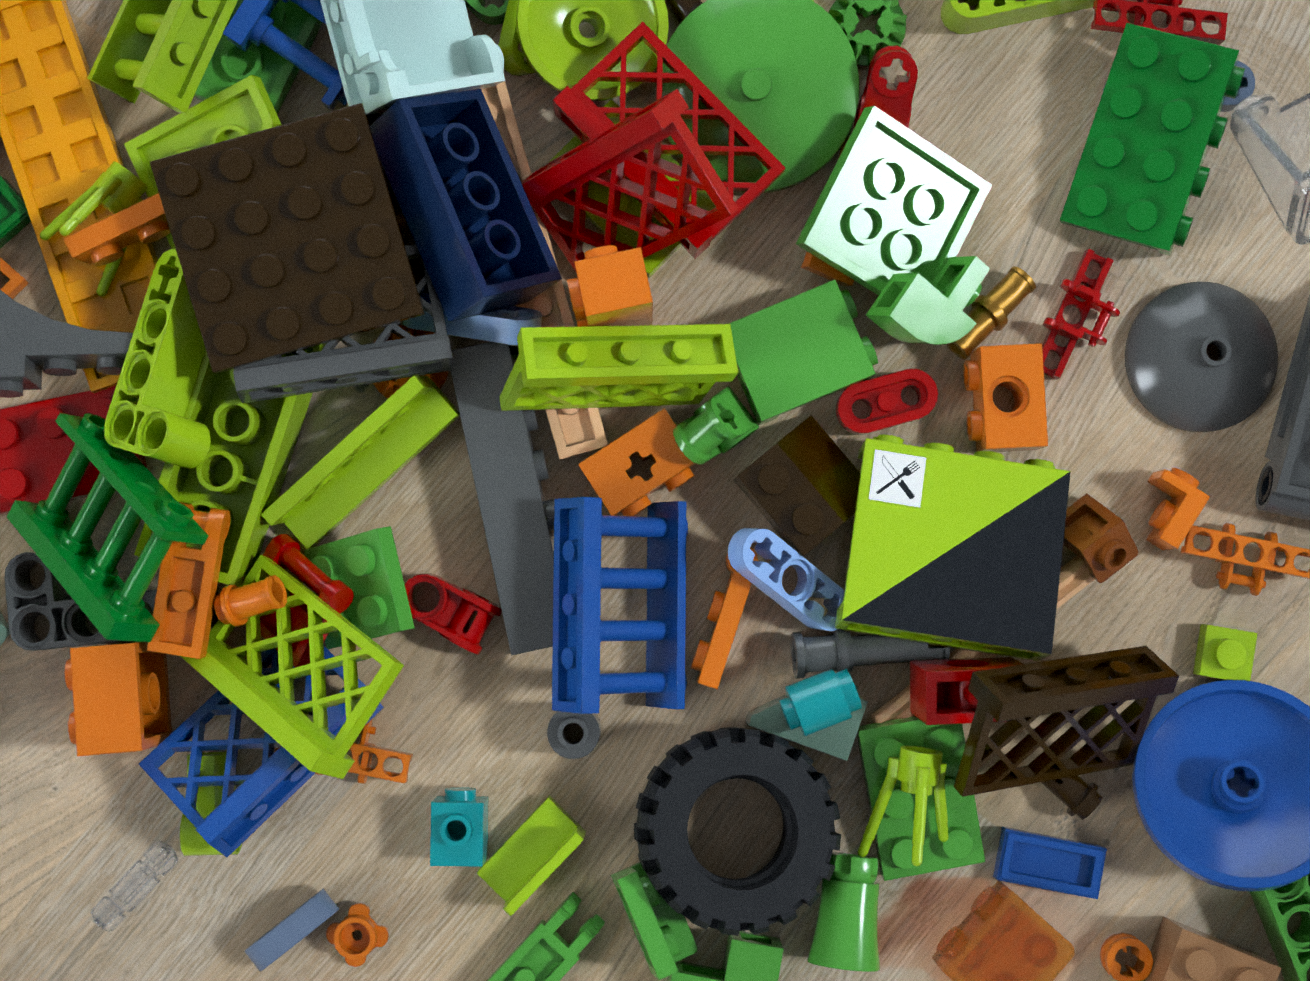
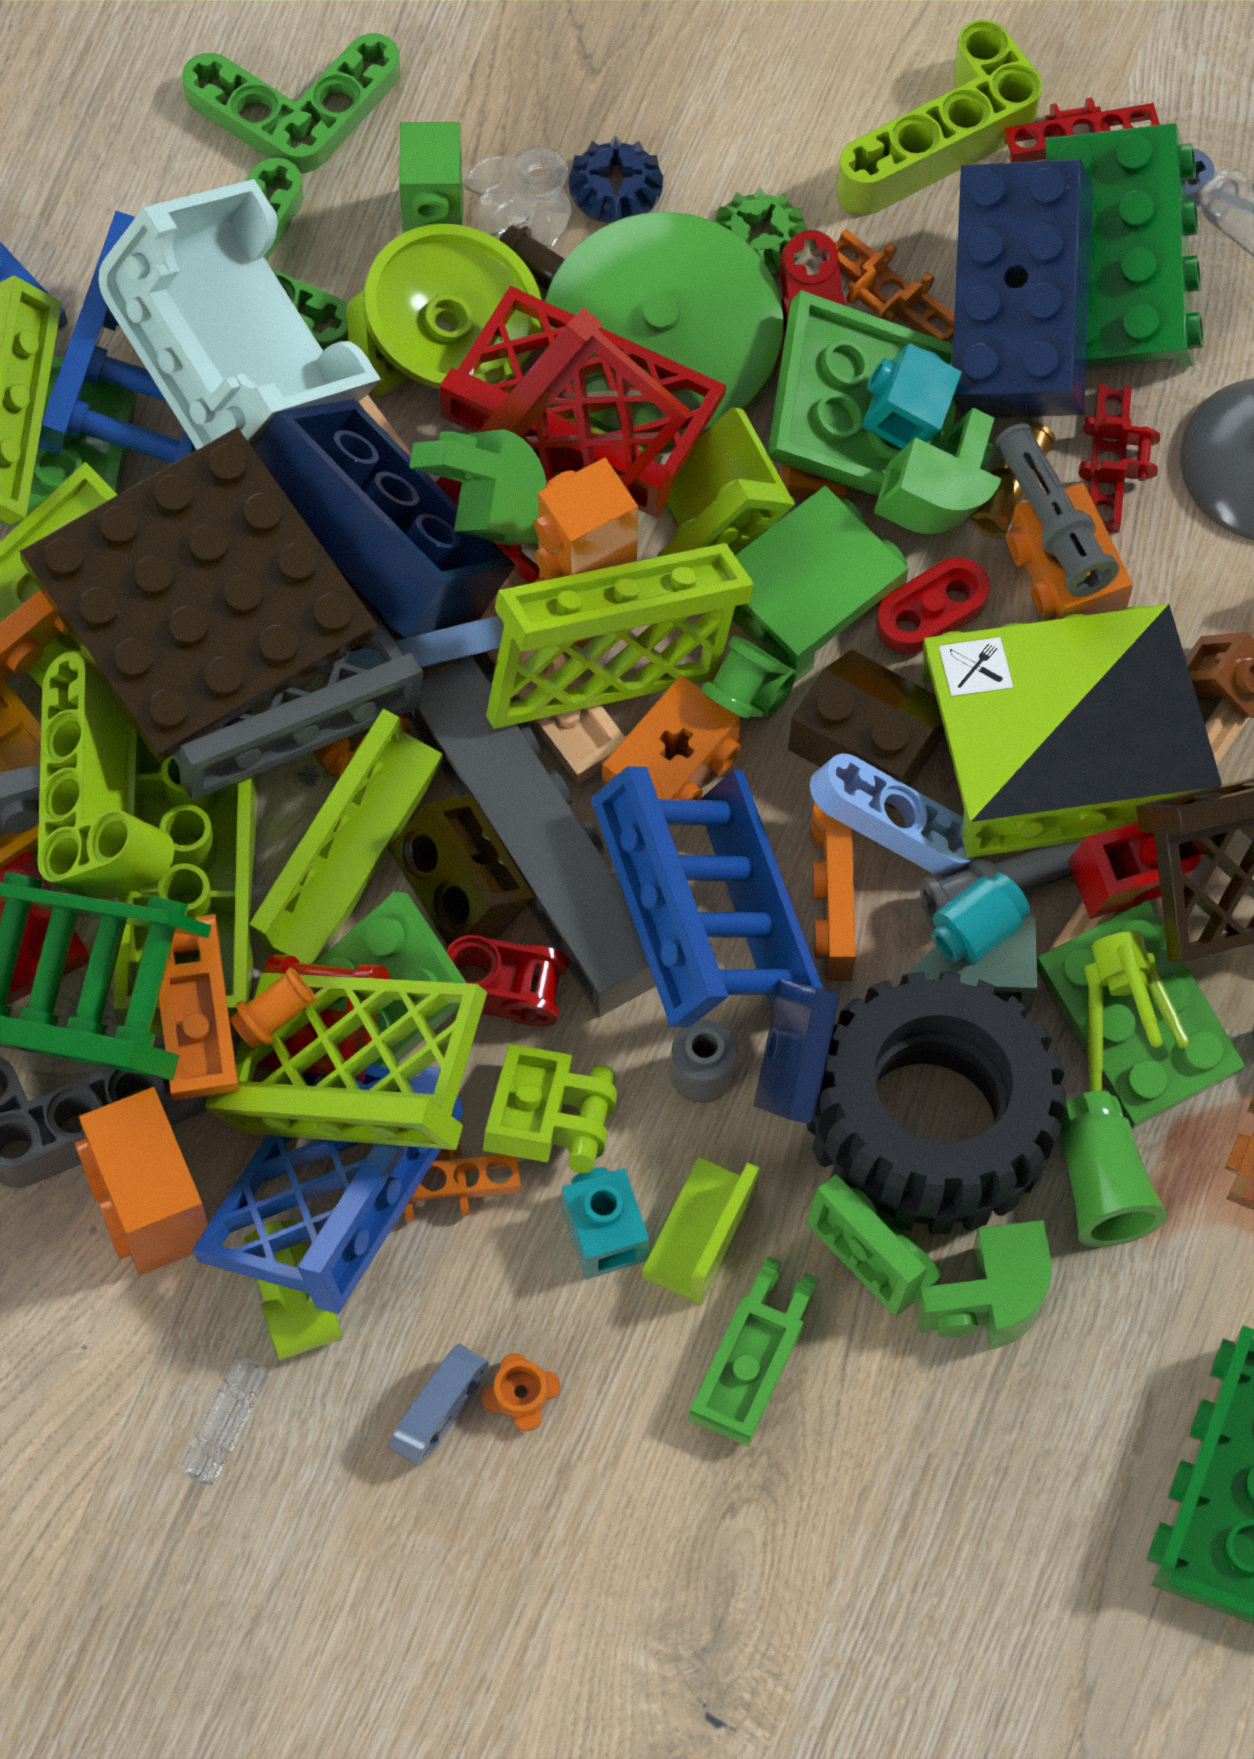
camera: 15 degrees left, 20 degrees down
none -> dark brown brick [388,794,536,946]
none -> bright green brick [409,429,547,545]
none -> lime plate [483,1043,618,1174]
none -> lime bracket [657,407,795,557]
none -> dark blue plate [753,979,839,1124]
none -> orange piece [835,229,954,342]
none -> teal brick [861,343,962,449]
none -> dark blue brick [952,159,1093,418]
none -> dark grey pin [995,423,1119,597]

